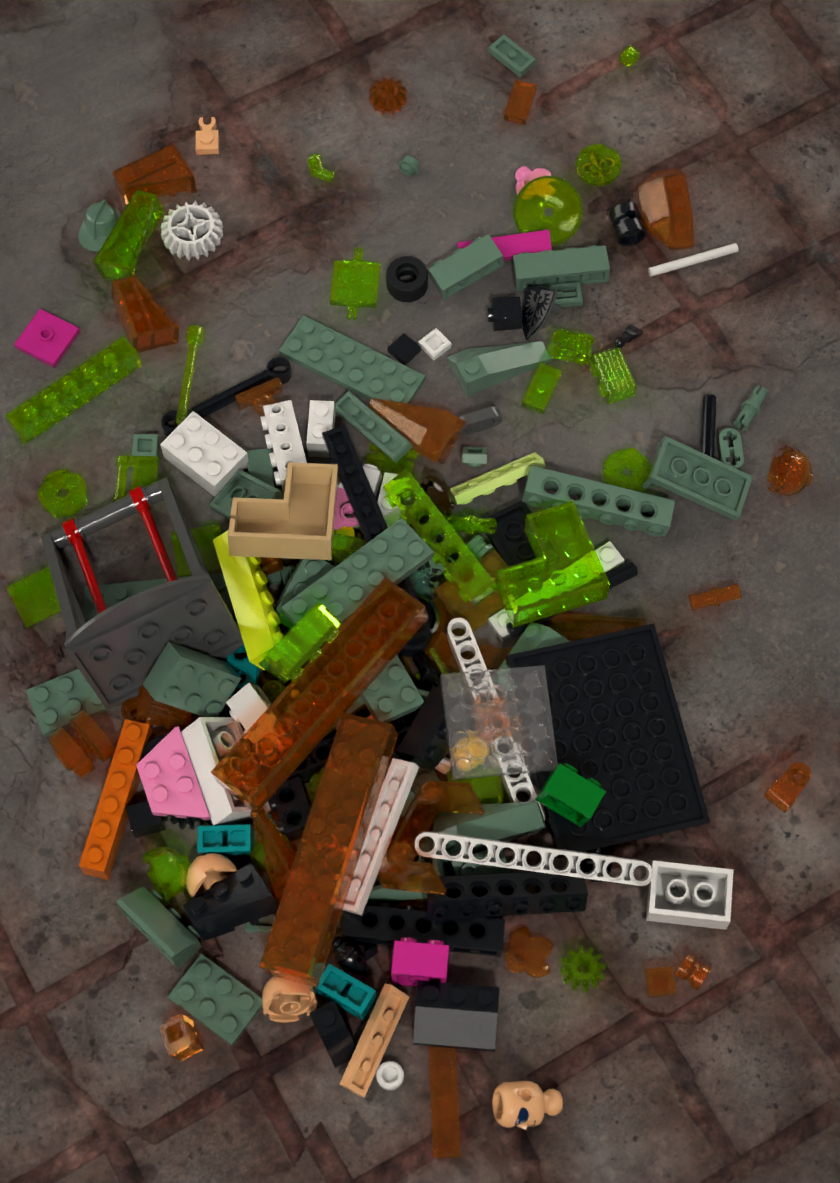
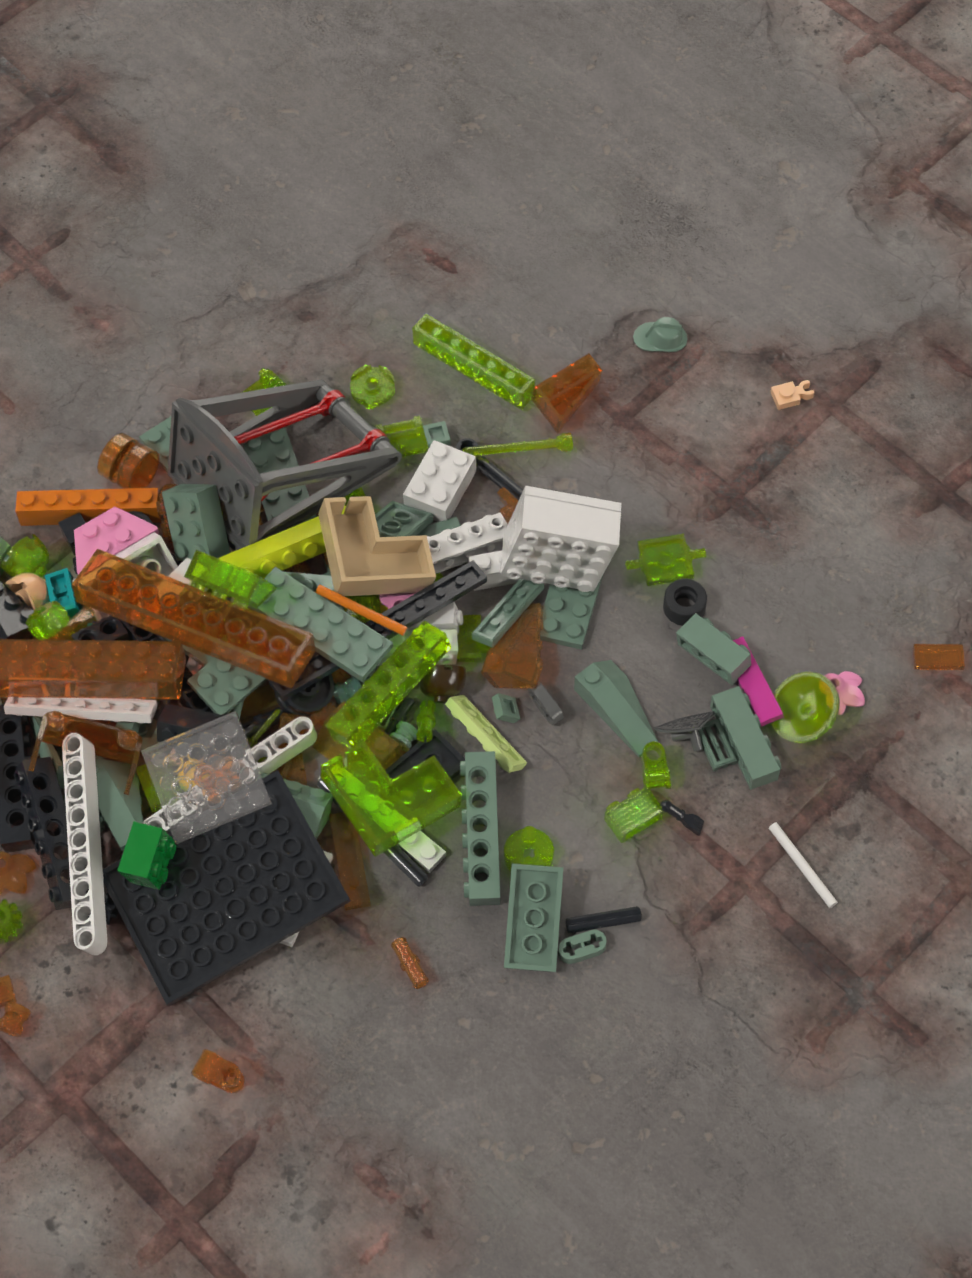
camera: 75 degrees right, 5 degrees down
dark pink plate [14,309,80,368] -> none
clear neon green wedge [93,190,165,284] -> none
clear orange wedge [112,143,197,204] -> none
white gear [161,201,223,261] -> none
clear neon green arm [307,153,335,183] -> none
clear orange gear [369,76,407,115] -> none
black tile [388,333,421,366] -> none
sand green plate [398,156,420,176] -> none
white tile [418,328,452,361] -> none
black brick [487,296,522,331] -> none
clear neon green plate [522,363,562,414] -> none
clear neon green tile [576,144,622,186] -> none
black wheel [609,202,647,246] -> none
clear orange wedge [638,168,694,250] -> none
white brick [646,861,733,930] -> none
sand green pin [733,385,768,431] -> none
clear orange cylinder [767,445,813,496] -> none
none -> clear neon green gear [26,601,70,640]
none -> orange bar [315,584,408,636]
none -> white piece [500,486,621,592]

